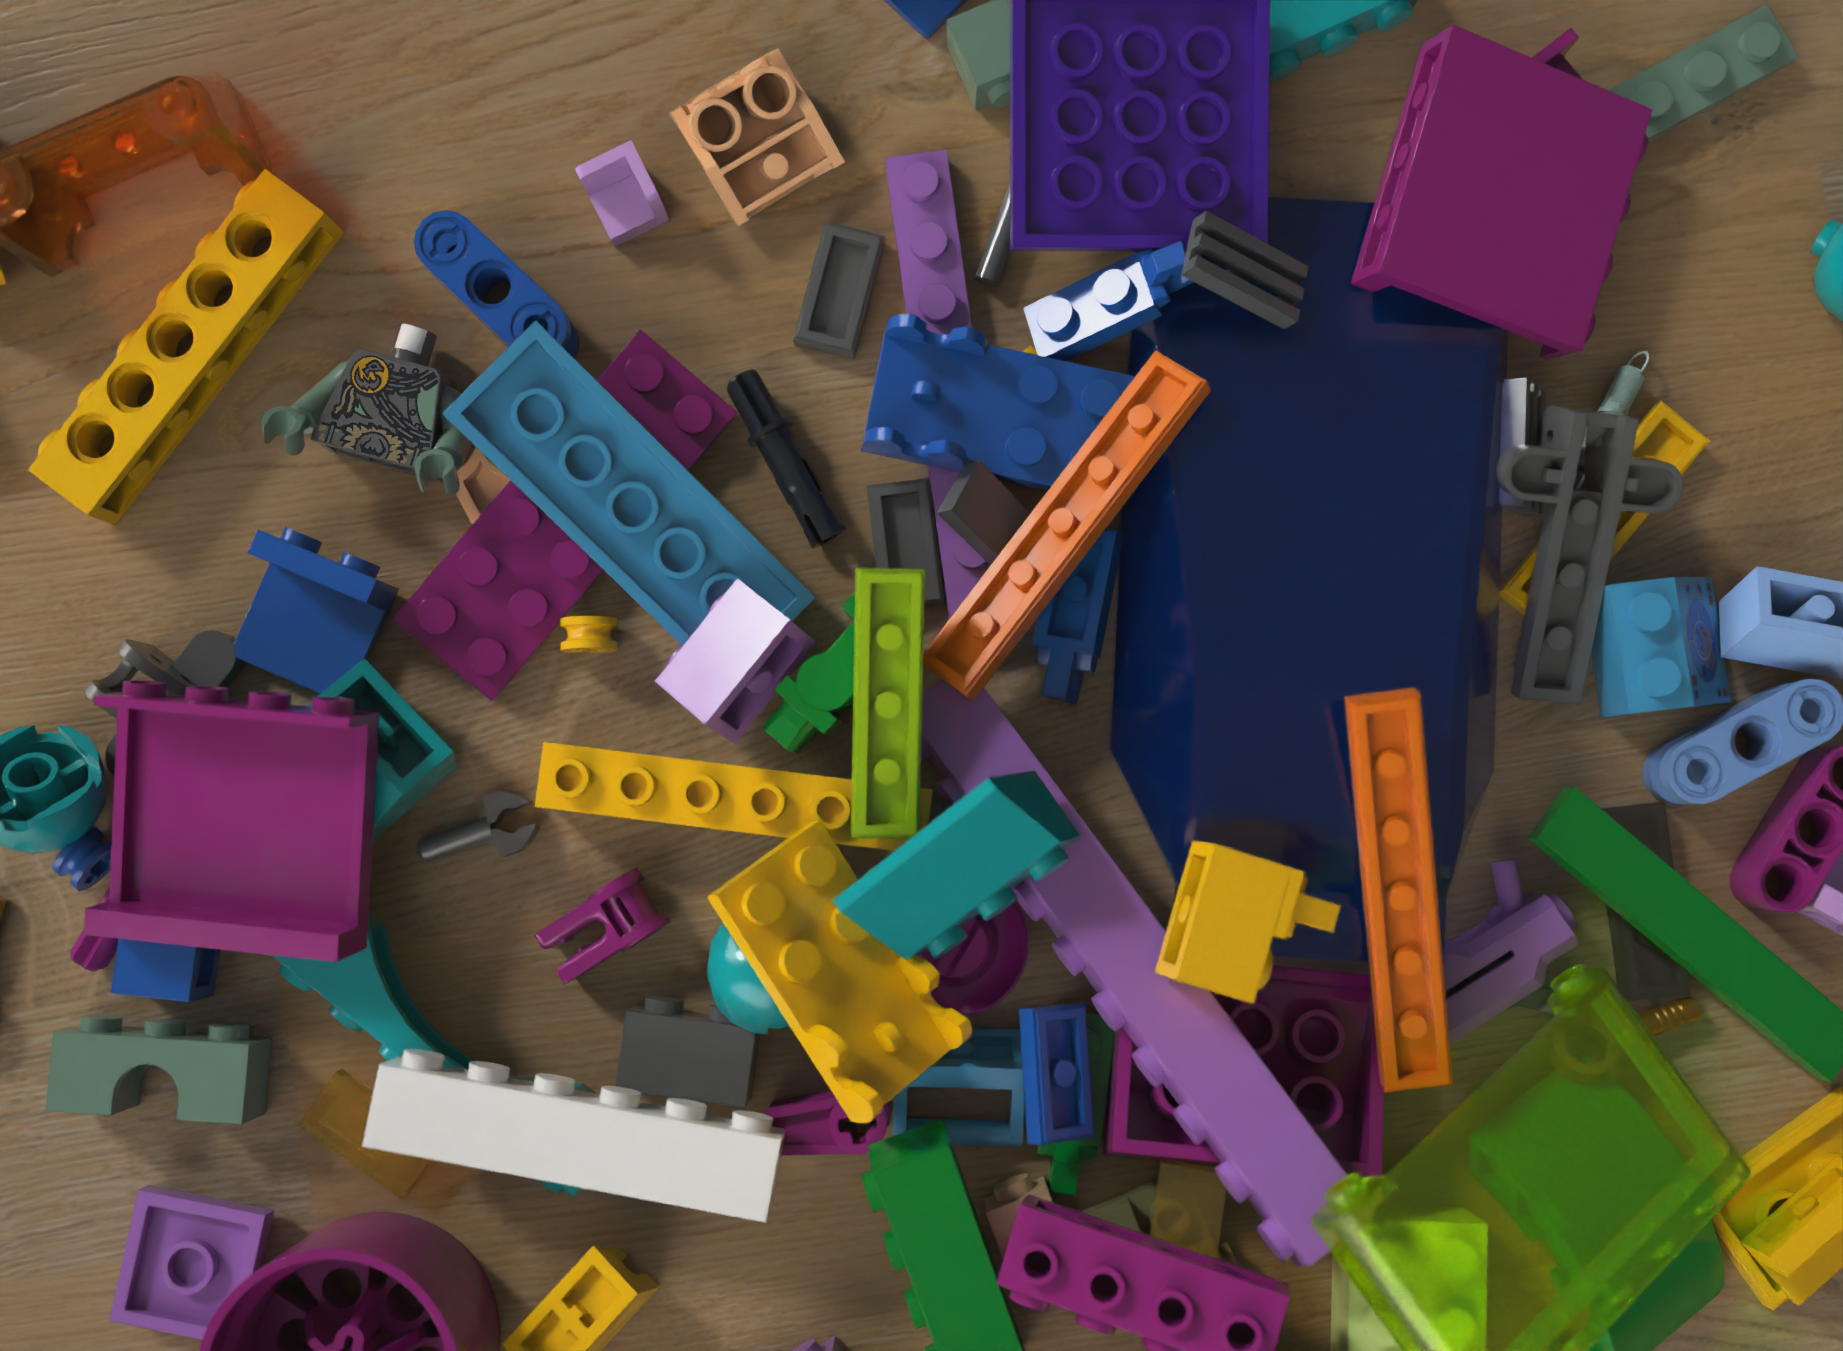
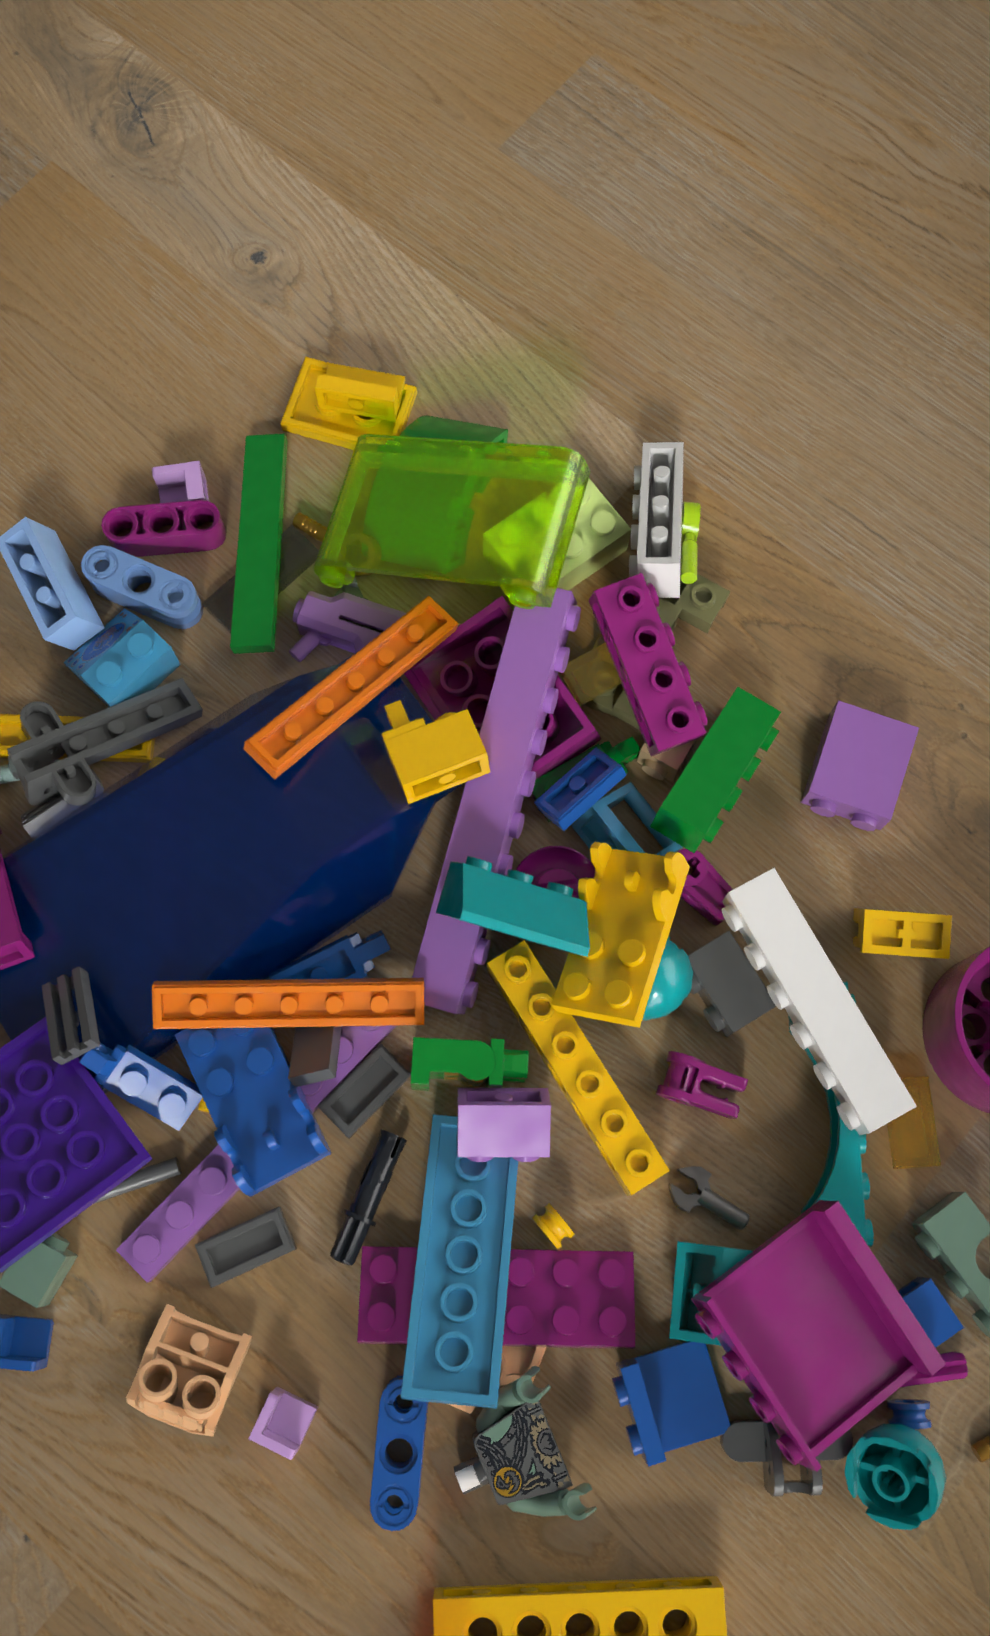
camera: 135 degrees left, 10 degrees down
lime tile [851,568,925,838] -> none

